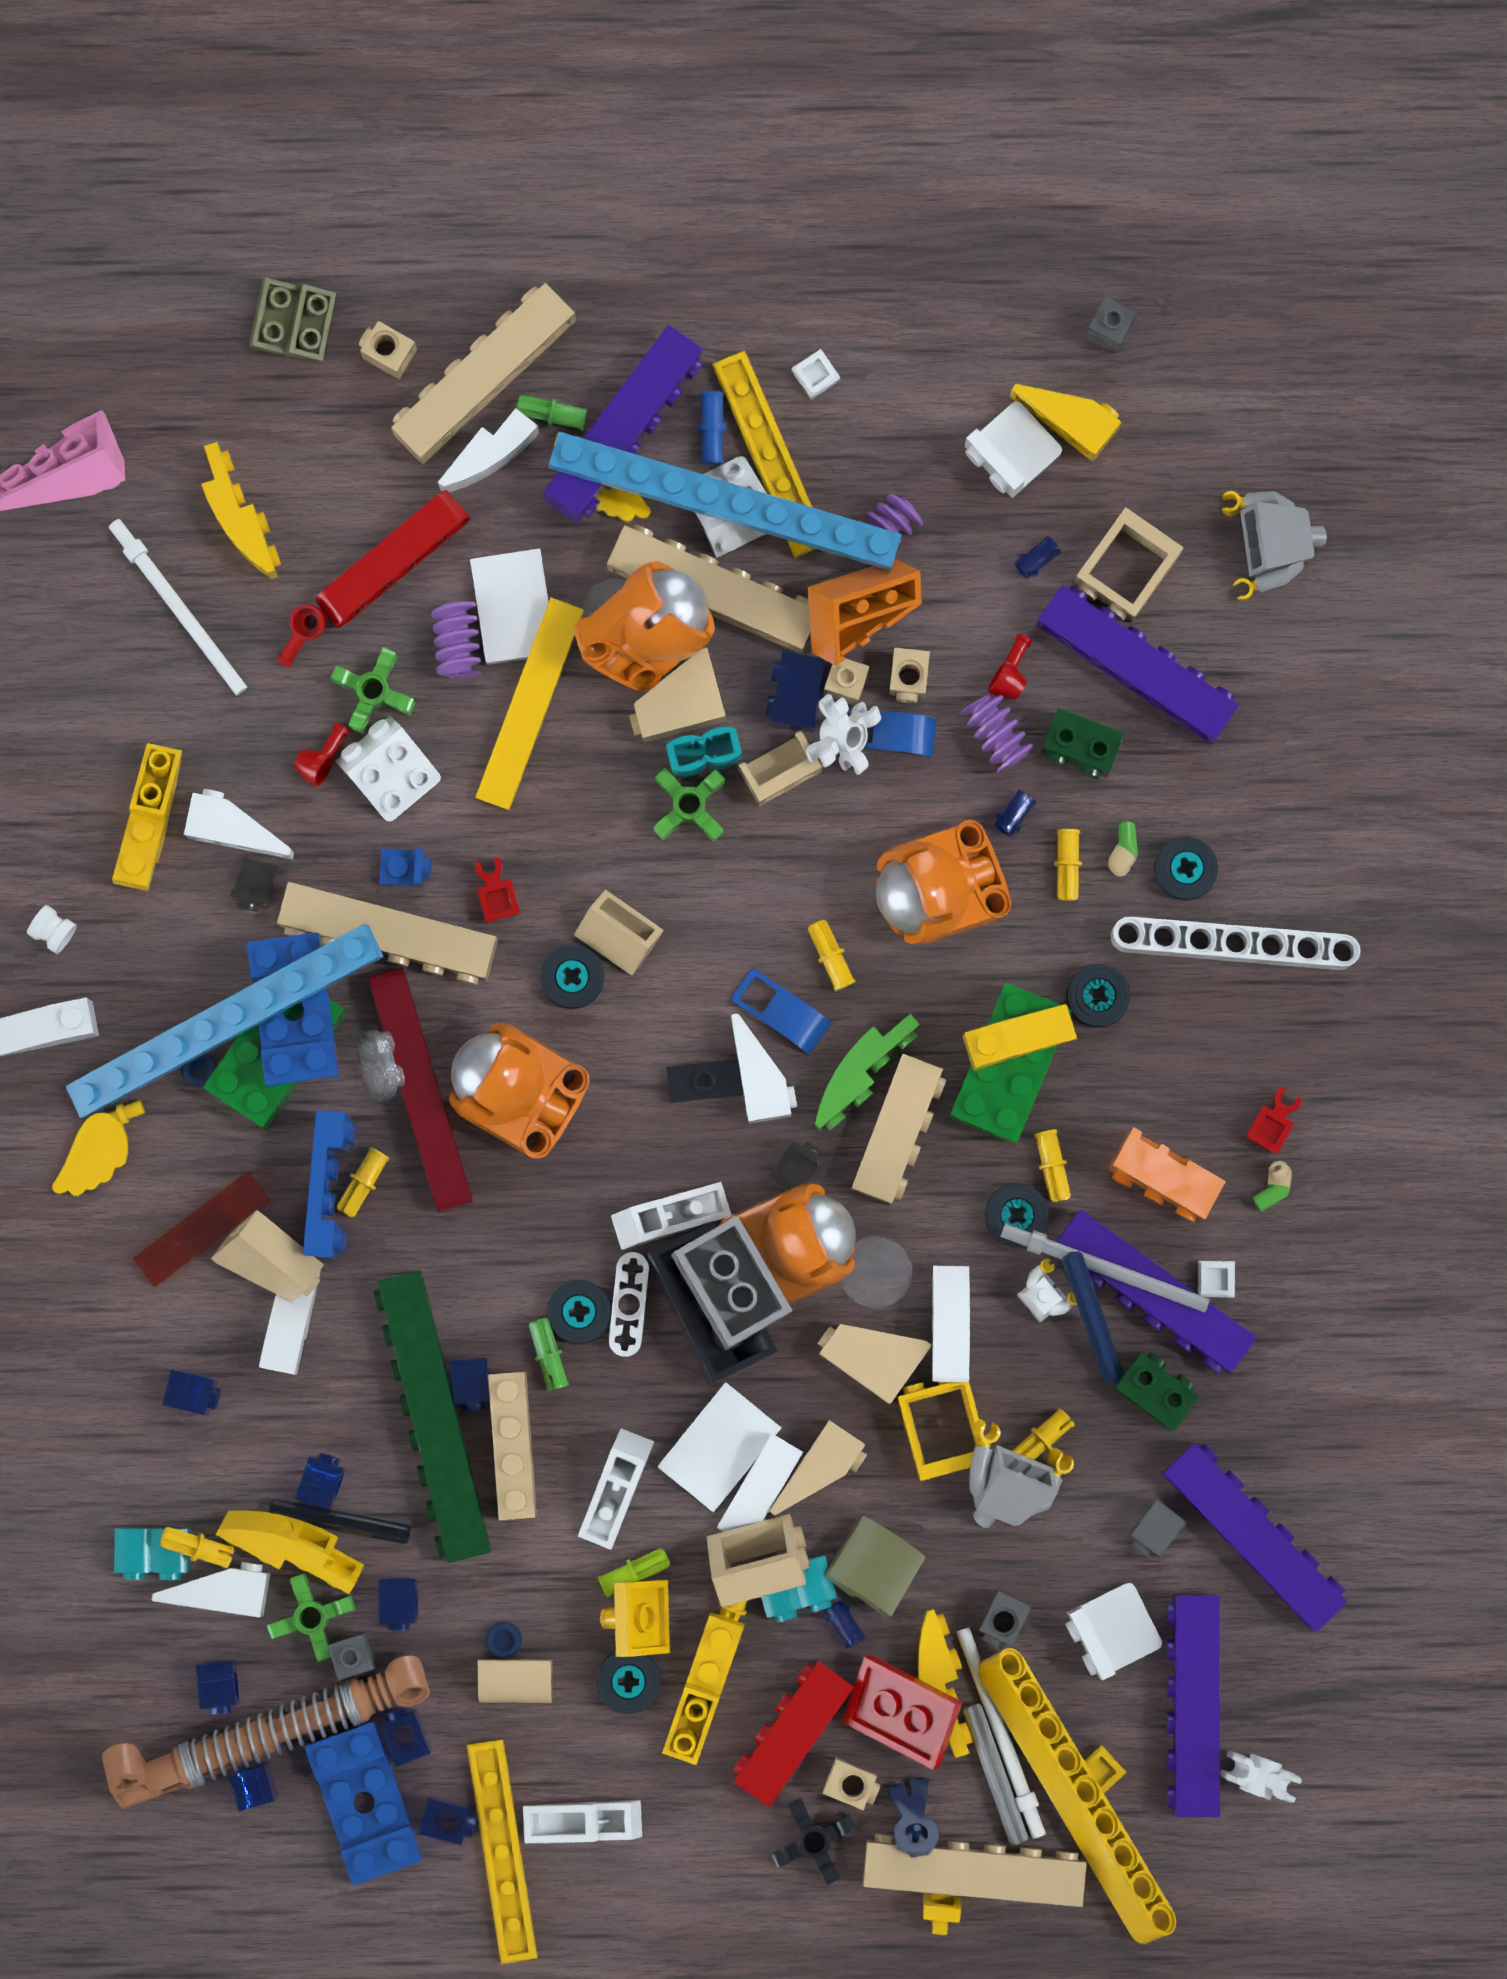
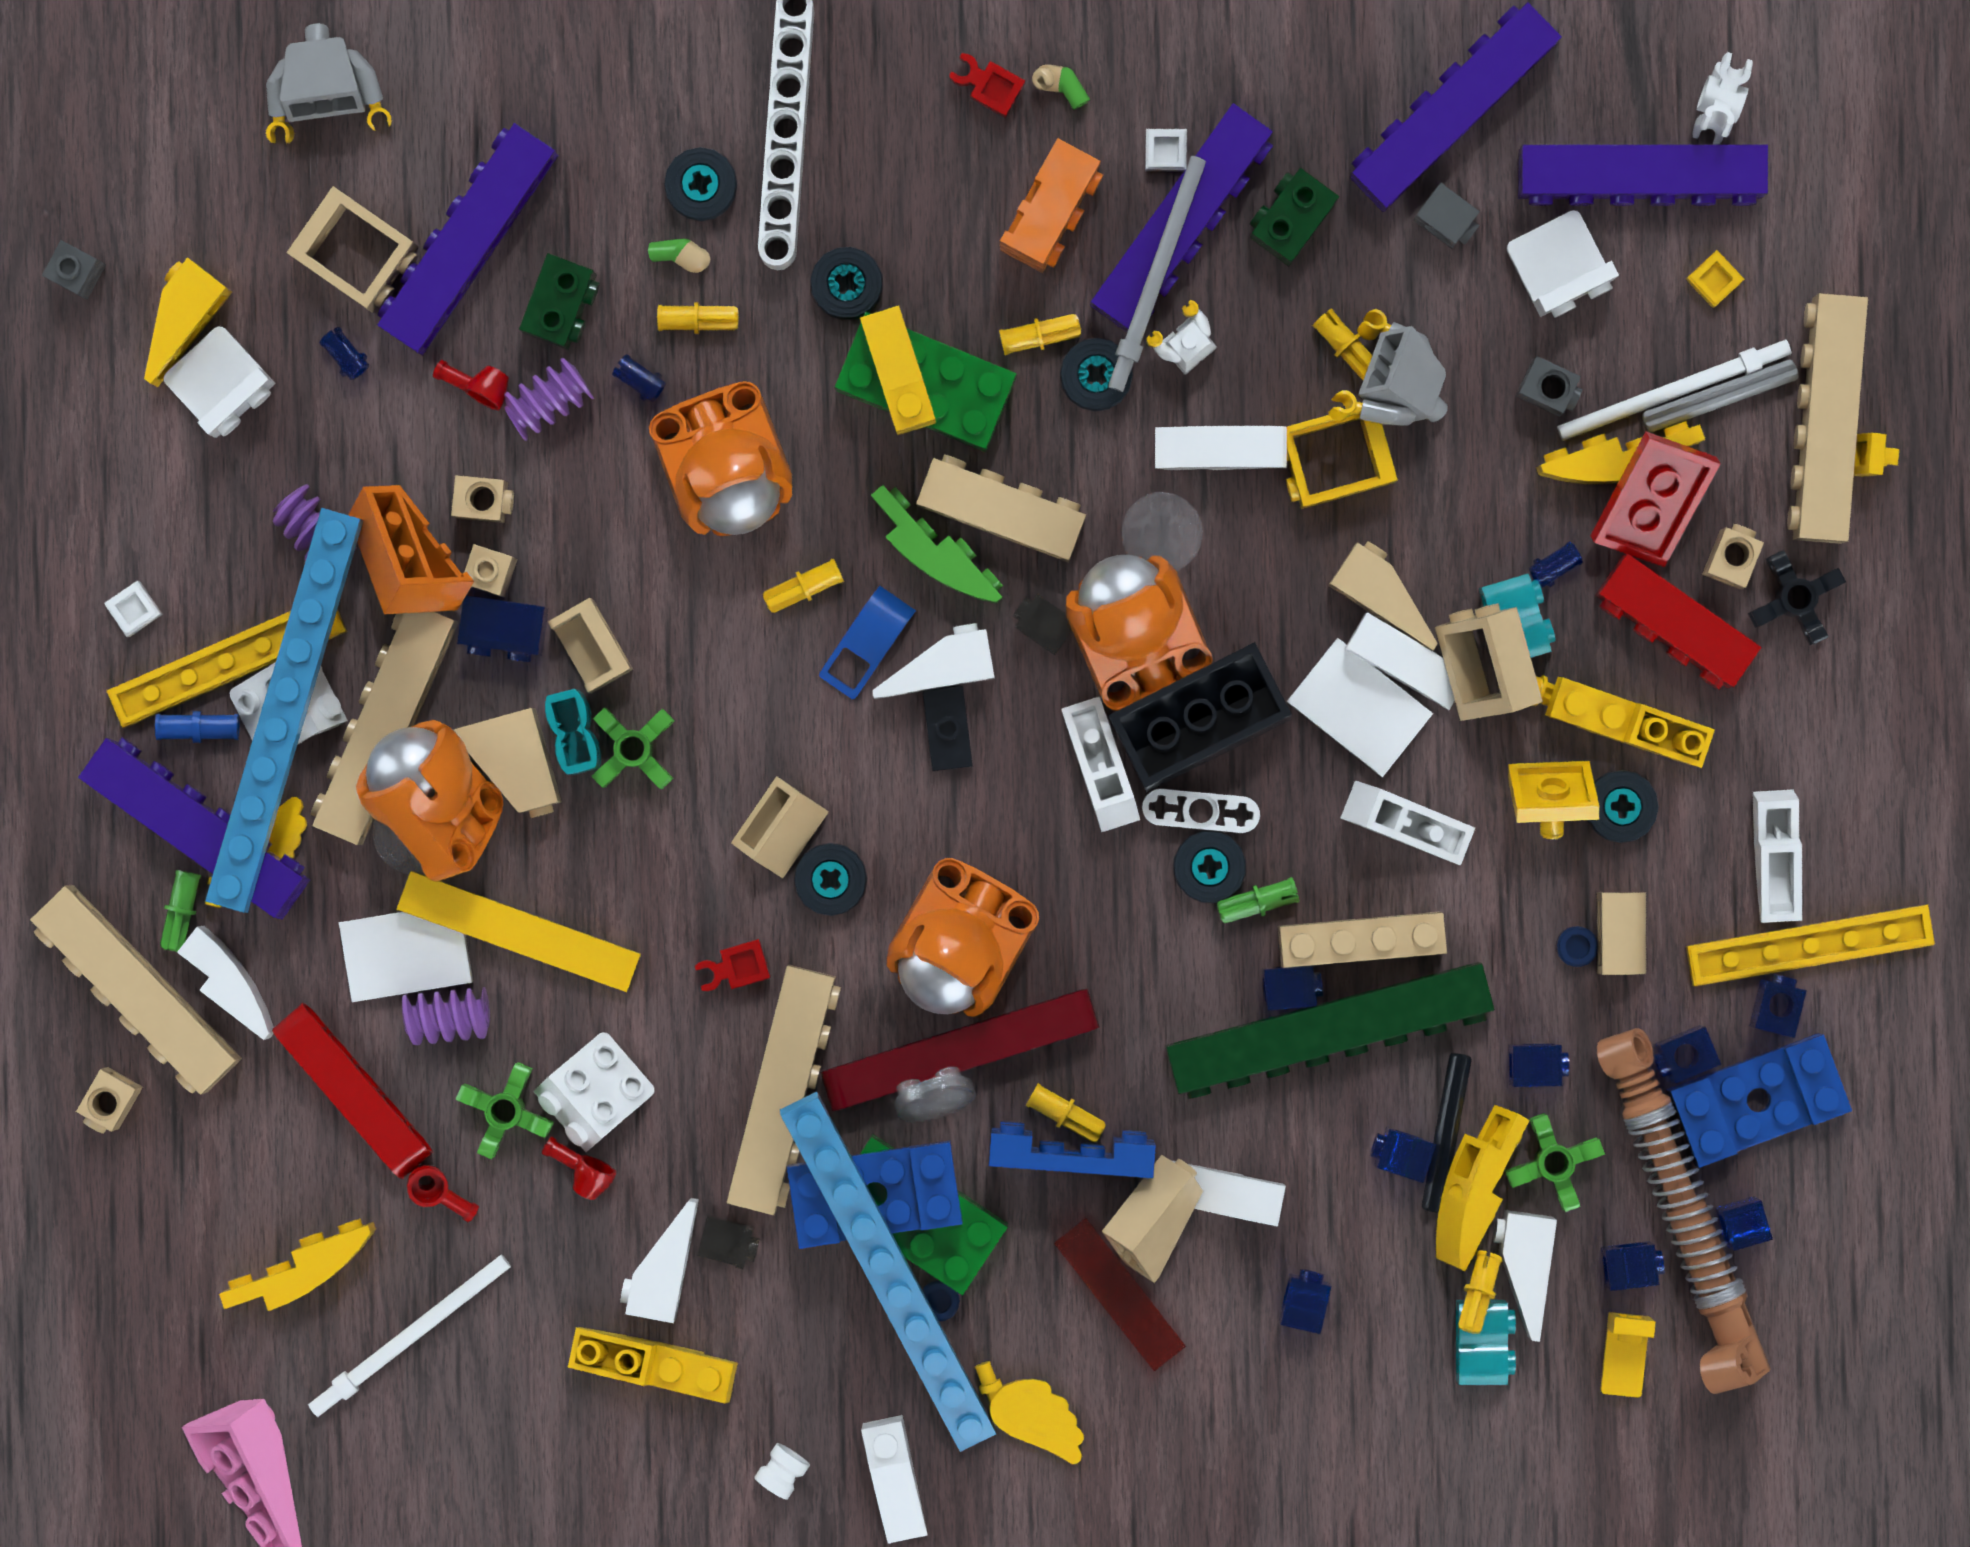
camera: 90 degrees left, 5 degrees up
olive slope [248,277,336,362] -> none
dark grey brick [328,1633,377,1680] -> none
blue bracket [379,848,431,888] -> none
lime axle [598,1548,670,1598] -> none
light grey brick [671,1215,793,1350] -> none
white pin [806,694,881,775] -> none
tan slope [817,1324,932,1404] -> none
olive slope [824,1516,926,1617] -> none
blue piece [847,708,937,758] -> none
dark blue piece [887,1777,939,1858] -> none
yellow beam [978,1648,1176,1944] -> none
dark blue axle [1062,1251,1123,1383] -> none
none -> yellow bracket [1600,1312,1656,1398]

